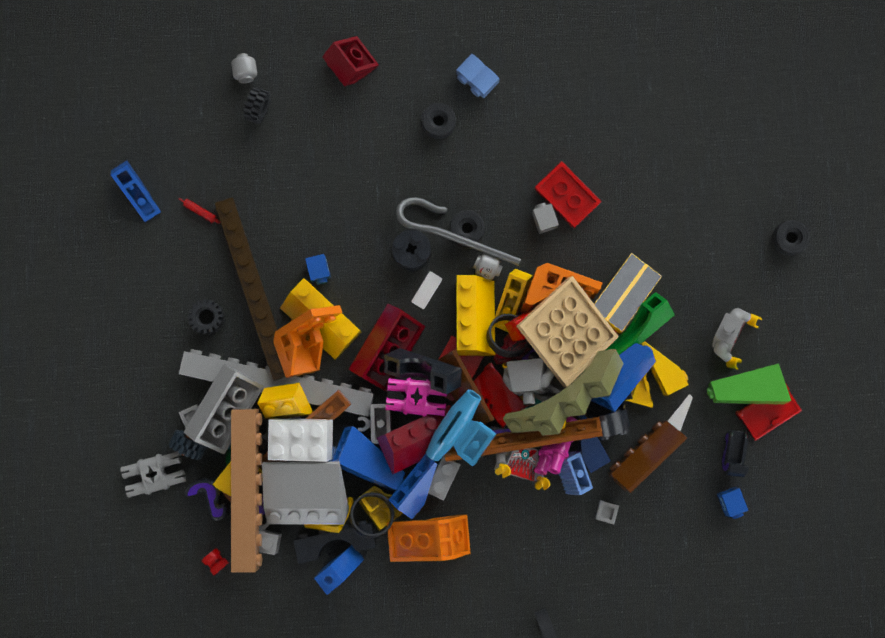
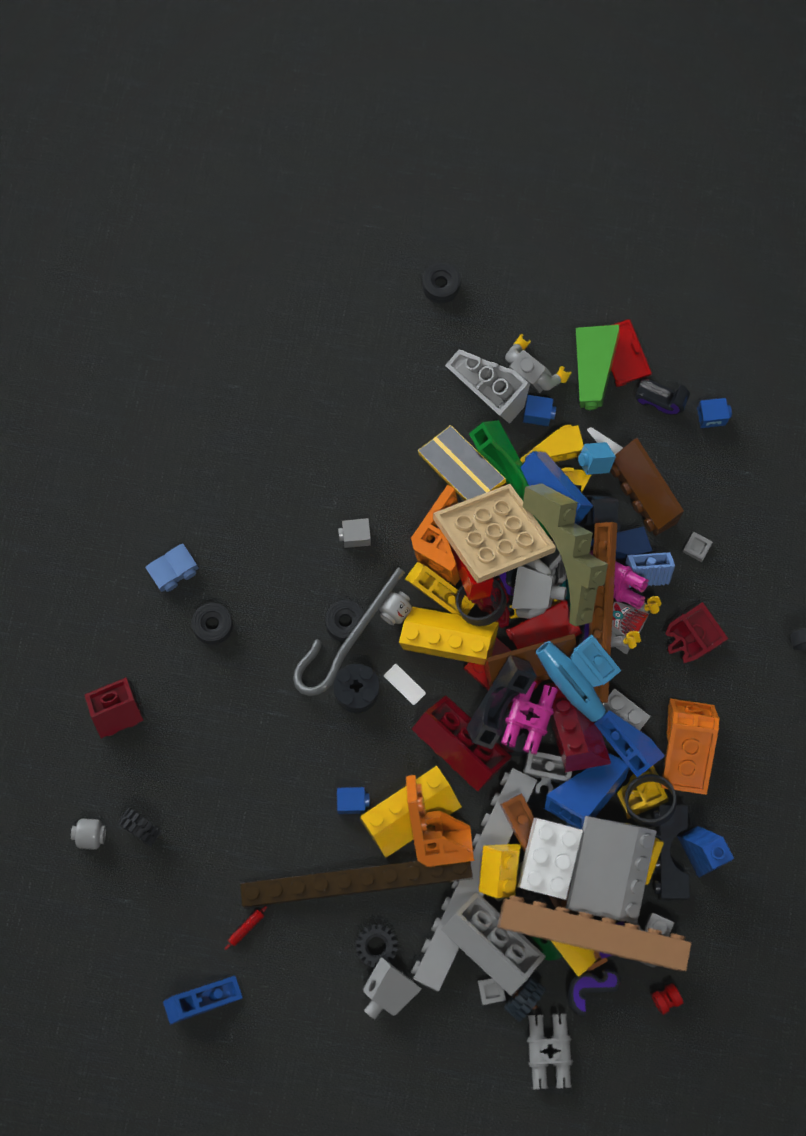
camera: 75 degrees left, 10 degrees down
red plate [534,162,602,229] -> none
none -> light grey torso [363,957,421,1019]
none -> light grey wedge [445,349,530,423]
none -> blue brick [523,395,556,426]
none -> dark azure brick [578,442,616,475]
none -> dark red plate [665,602,728,663]

